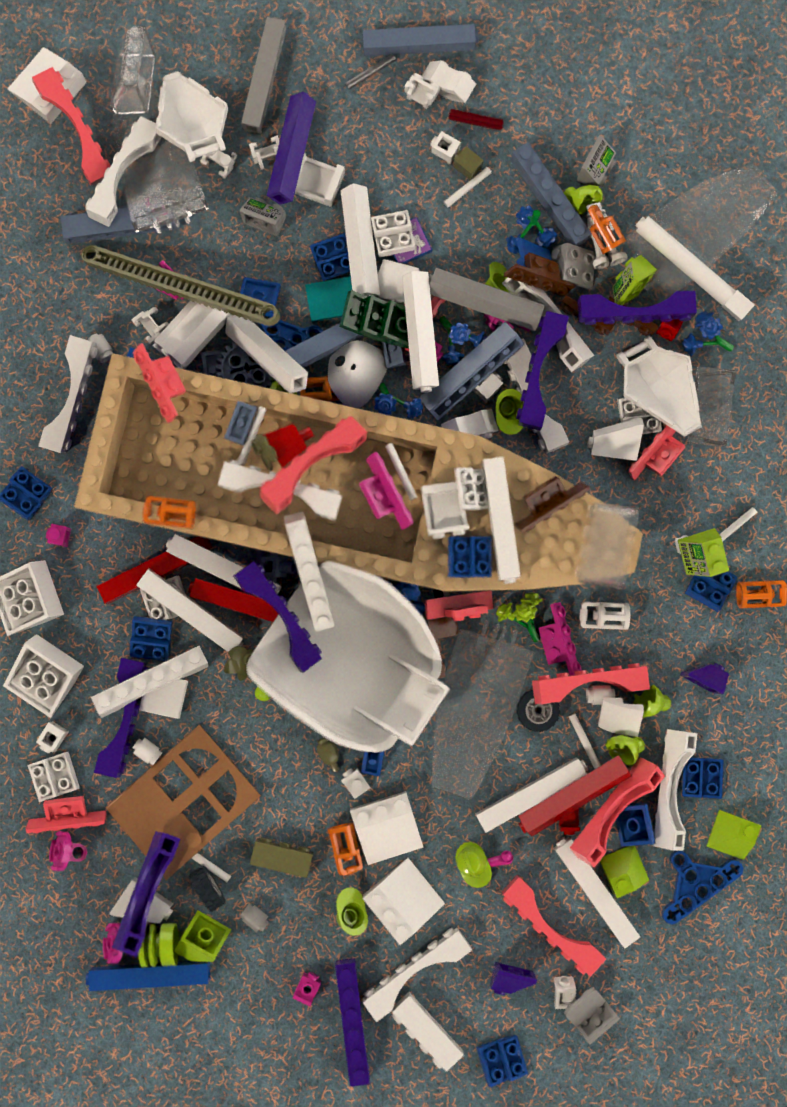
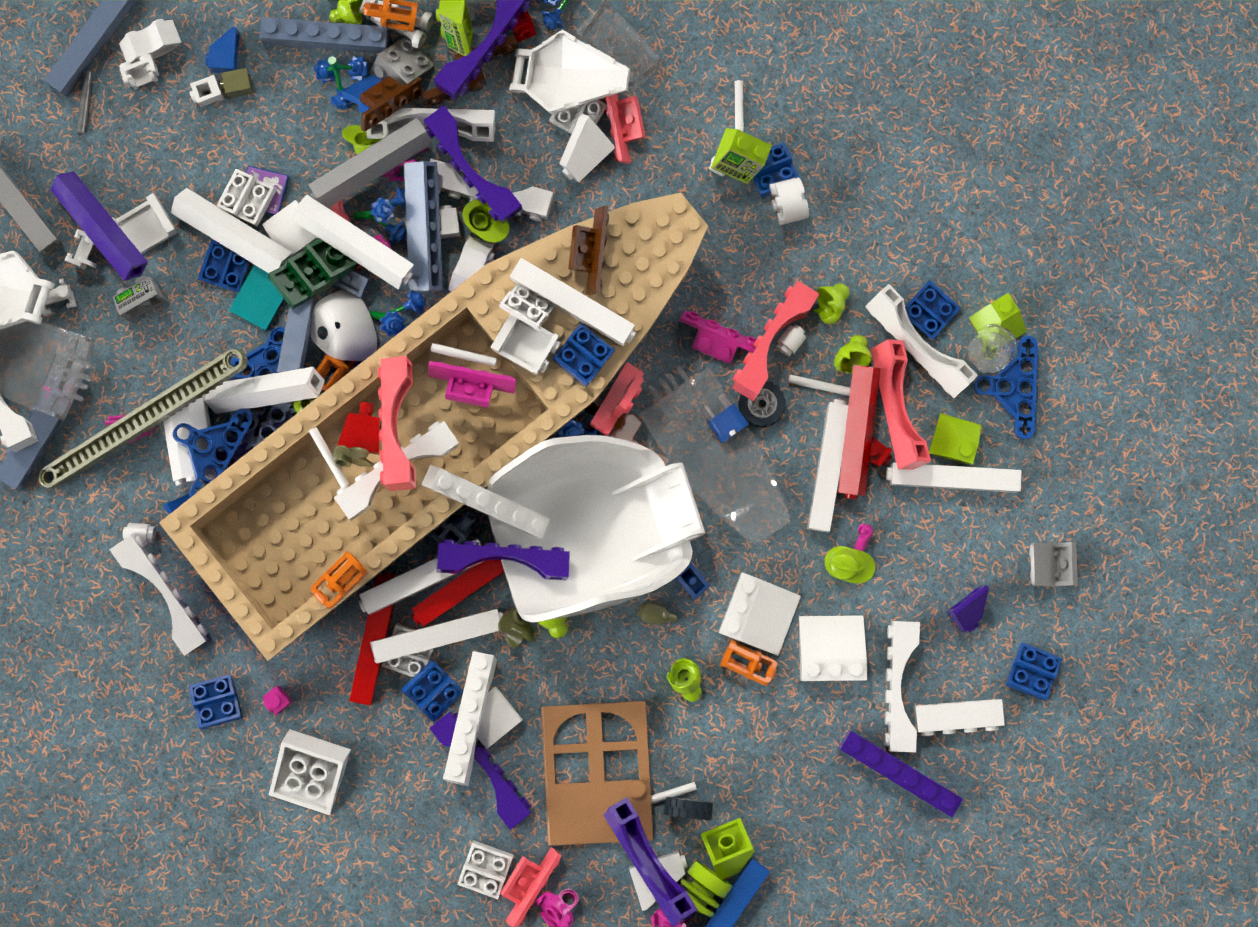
camera: 45 degrees left, 0 degrees up
white slope [3,634,84,718] -> none
white brick [36,721,69,753] -> none
white piece [132,307,169,345] -> none
white brick [132,738,162,765] -> none
coral bracket [133,343,186,423] -> none
sand blue plate [224,401,258,446] -> none
blue tile [240,277,281,317] -> none
light grey brick [240,904,269,933] -> none
olive brick [250,837,313,878] -> none
dark pink brick [293,972,321,1007] -> none
lime piece [336,887,368,936] -> none
white bracket [341,768,371,799] -> none
white bar [444,167,491,208] -> none
dark red axle [449,109,504,131] -> none
lime plant [496,592,543,642] -> none
coral arch [502,875,606,977] -> none
white bracket [554,976,576,1009] -> none
clear windscreen [575,503,639,590] -> none
white piece [579,602,630,630] -> none
white slope [598,697,644,737] -> none
blue slope [616,802,655,846] -> none
dark purple slope [680,663,729,694] -> none
orange piece [736,580,787,609] -> none
none -> blue beam [172,409,253,498]
none -> blue slope [205,27,240,73]
none -> lime piece [666,657,702,702]
none -> blue piece [701,393,749,443]
none -> white brick [769,177,809,225]
none -> clear brick [968,324,1016,373]

